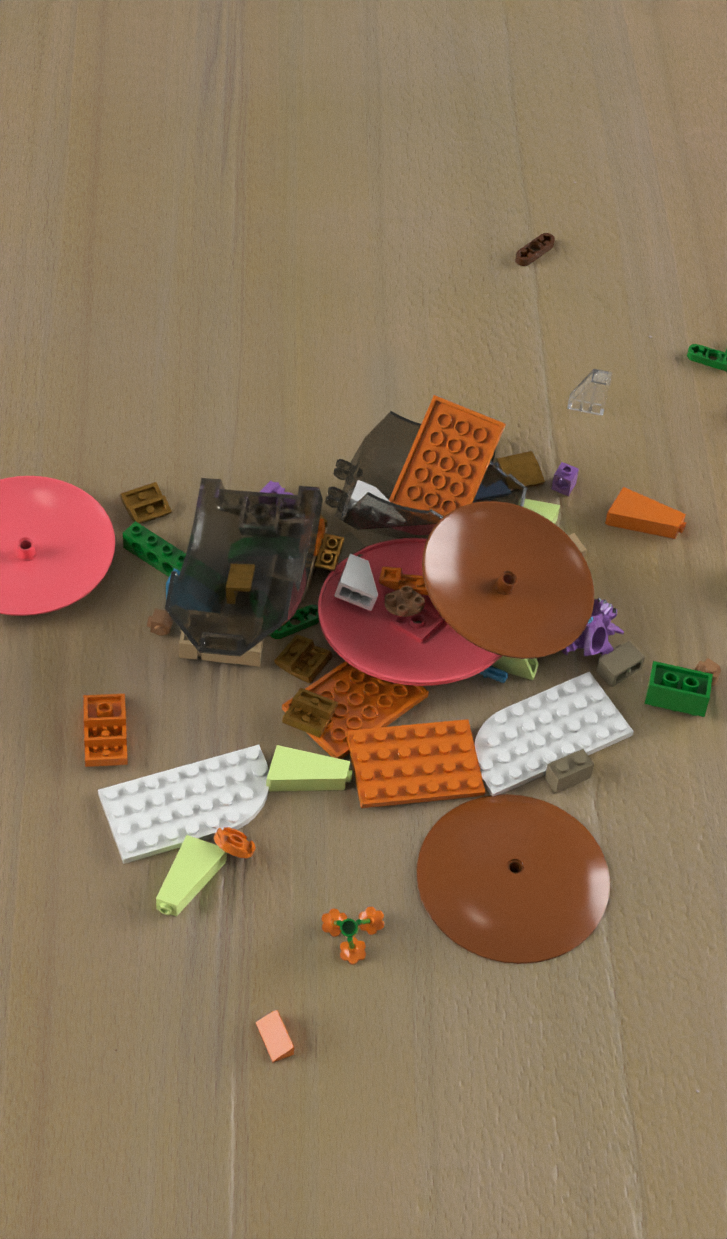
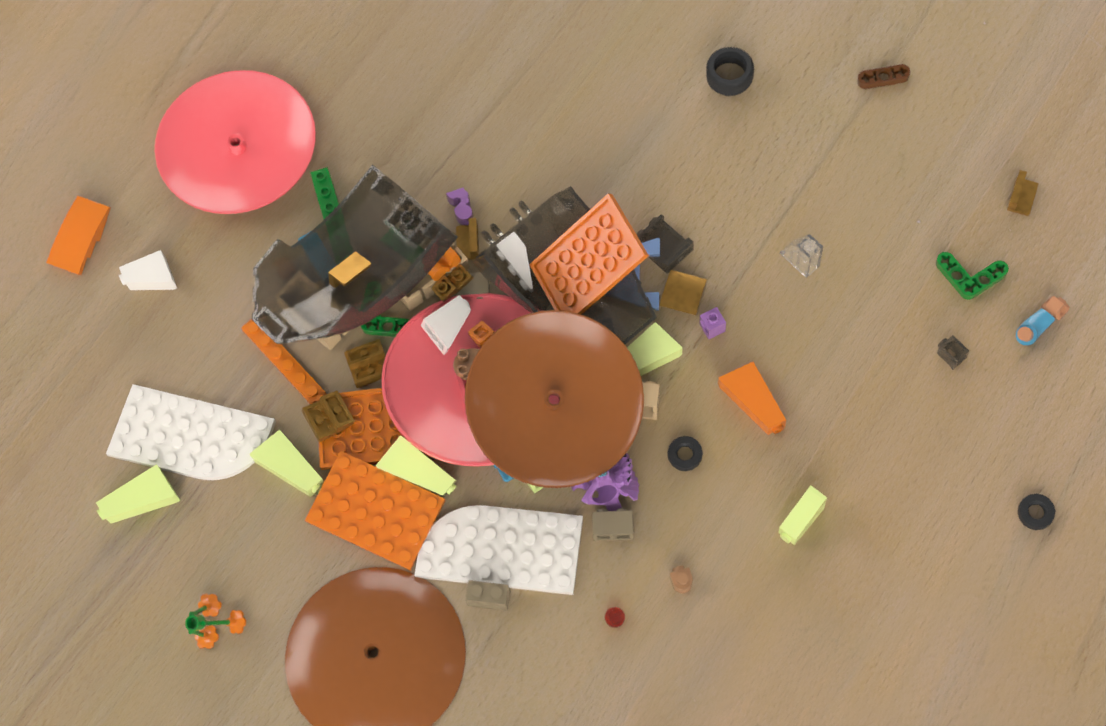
camera: 50 degrees right, 15 degrees up
orange slope [83,693,128,767] -> none
pearl gold slope [120,482,172,524] -> none
orange tile [213,827,256,858] -> none
slope [256,1010,294,1063] -> none
green slope [644,661,713,717] -> none
none -> white slope [119,250,177,290]
none -> orange plate [241,316,327,404]
none -> yellowish green slope [376,435,457,496]
none -> clear red plate [605,607,625,628]
none -> black tyre [667,436,703,471]
none -> black tyre [706,47,754,96]
none -> pearl gold panel [1007,170,1039,216]

